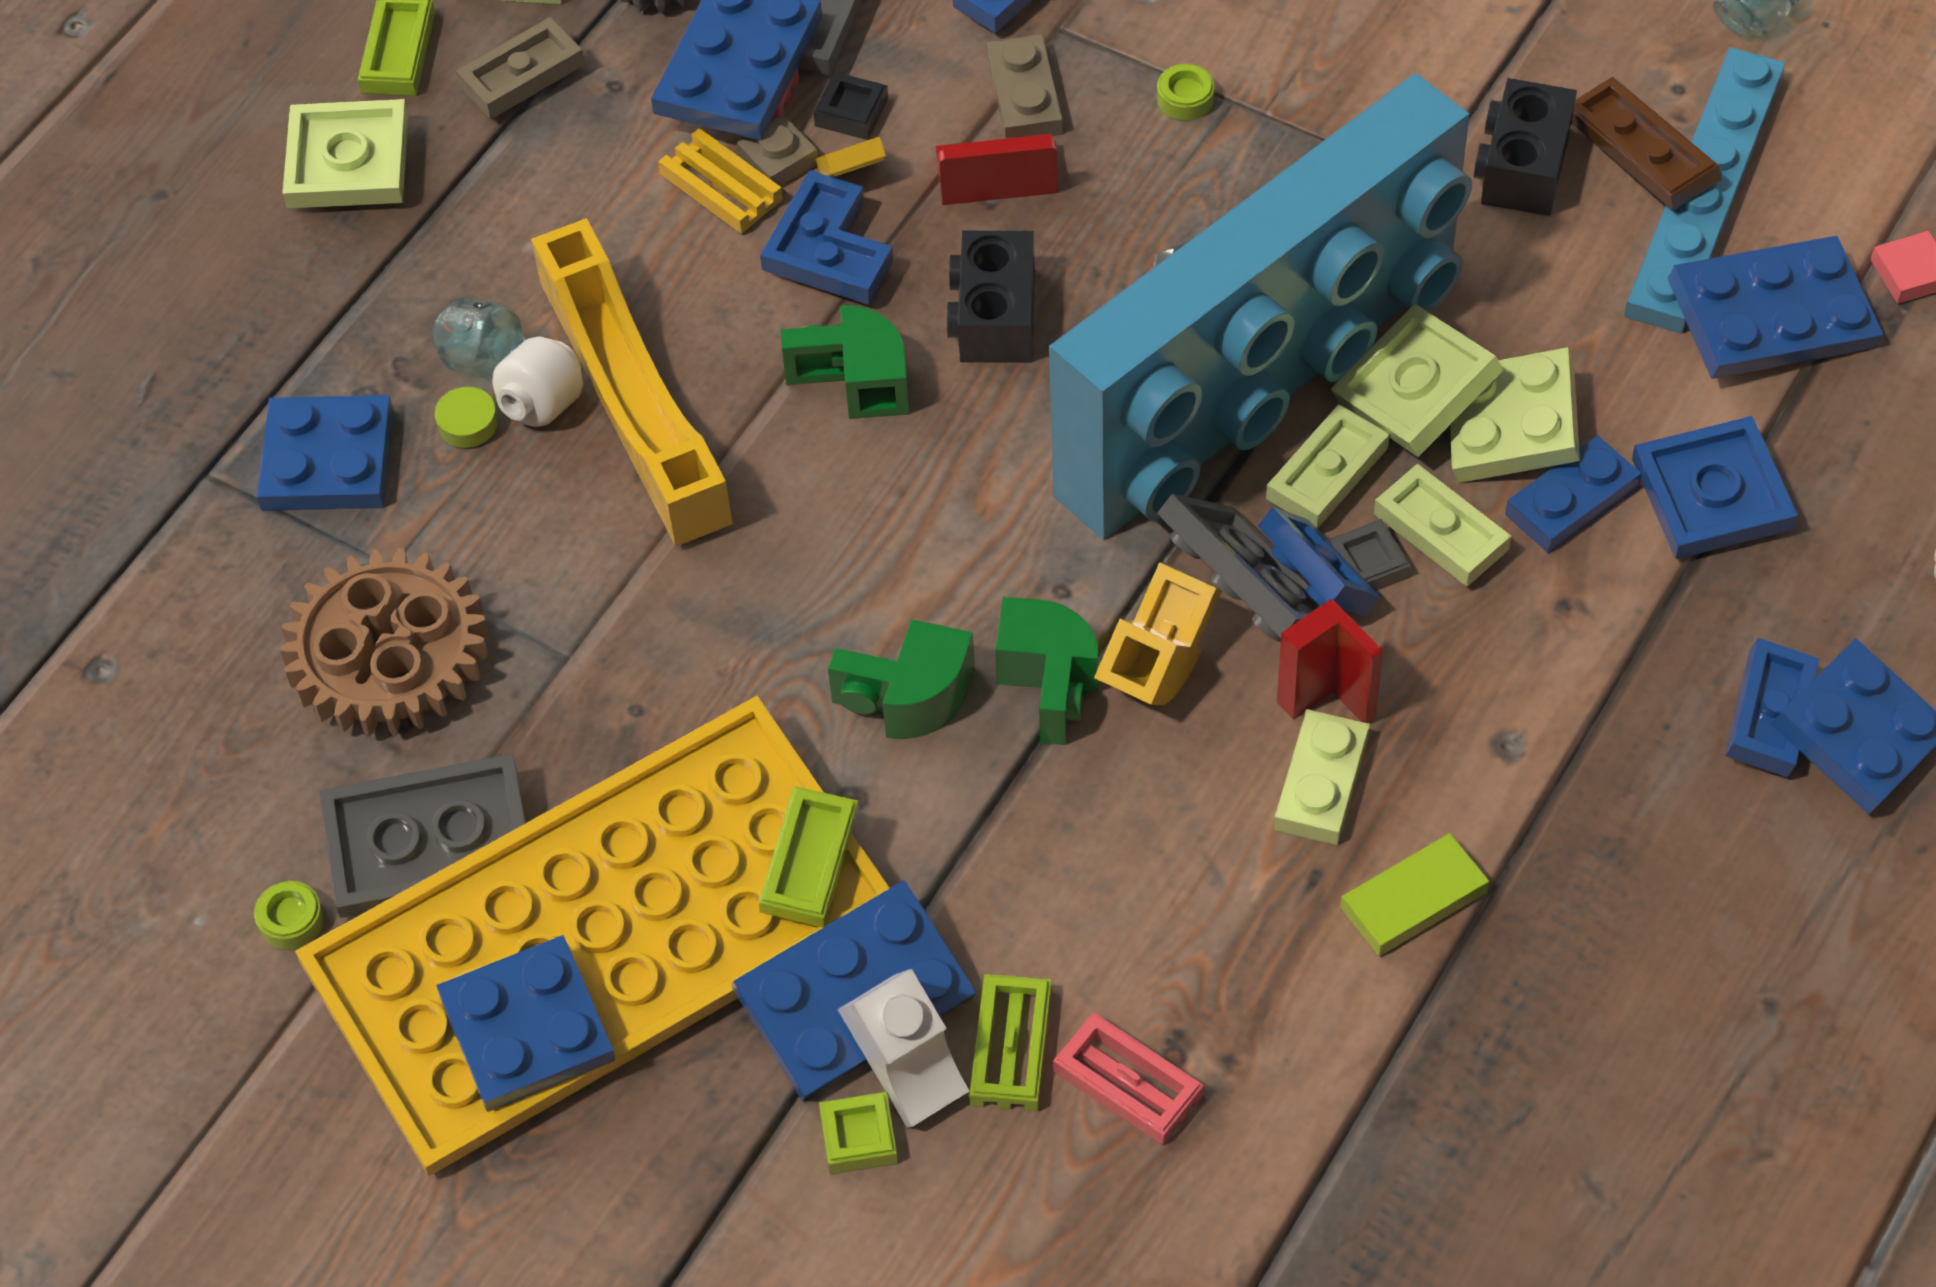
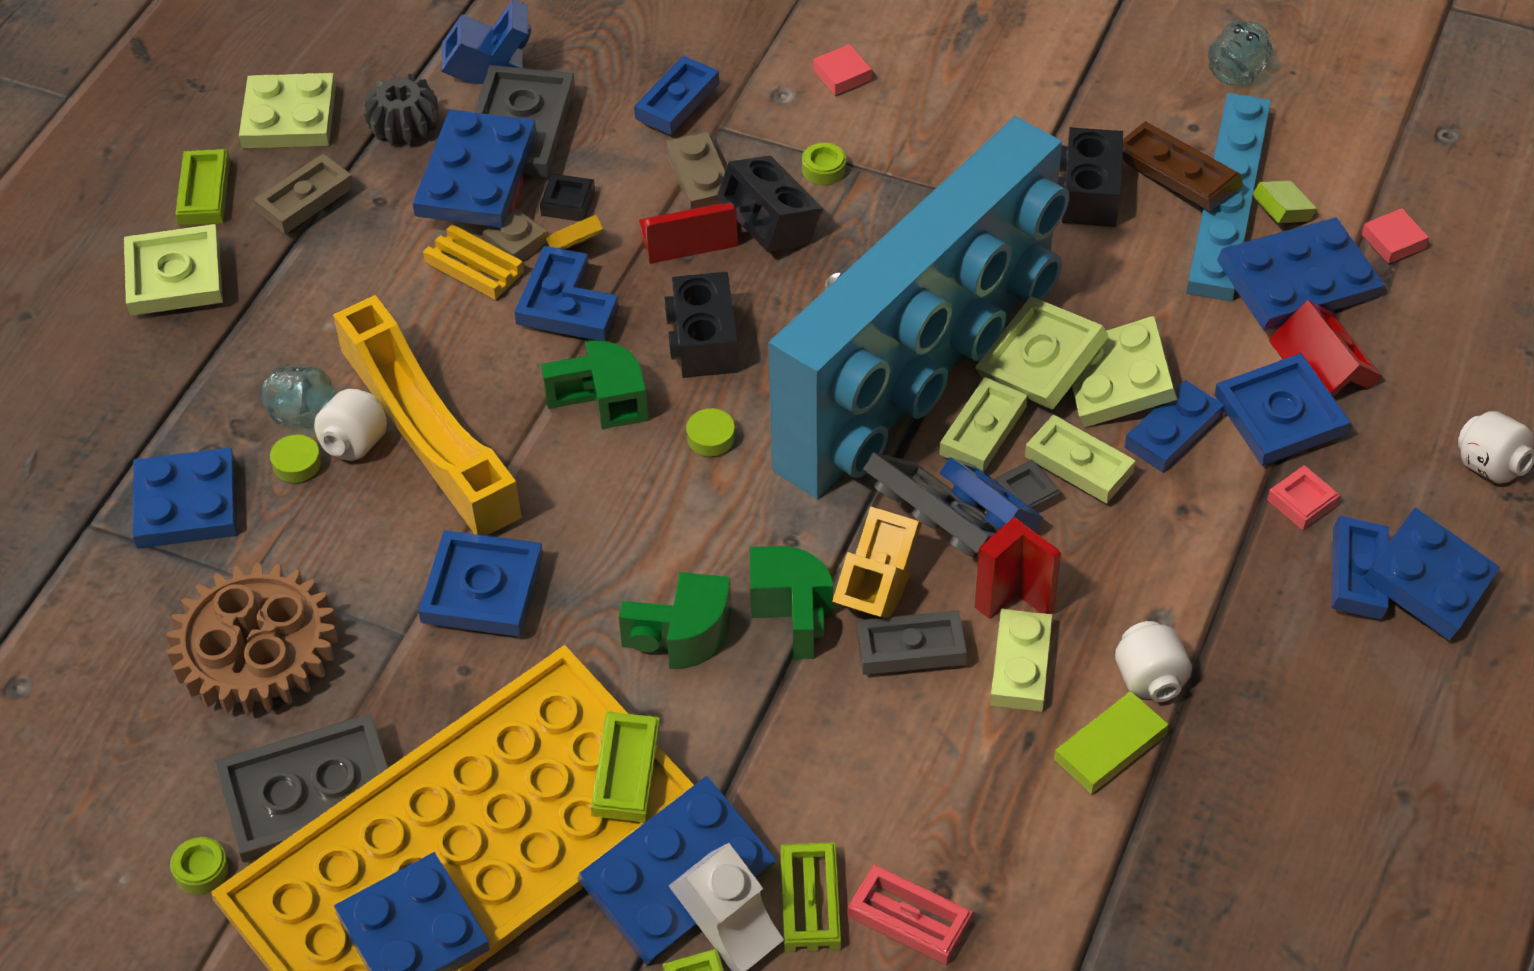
camera: 10 degrees left, 5 degrees down
none -> blue plate [418,530,543,637]
none -> lime tile [686,408,735,457]
none -> black brick [716,155,823,252]
none -> dark grey plate [856,610,967,675]
none -> white head [1115,621,1192,702]
none -> lime tile [1252,181,1317,223]
none -> coral tile [1267,465,1341,531]
none -> red panel [1269,300,1383,397]

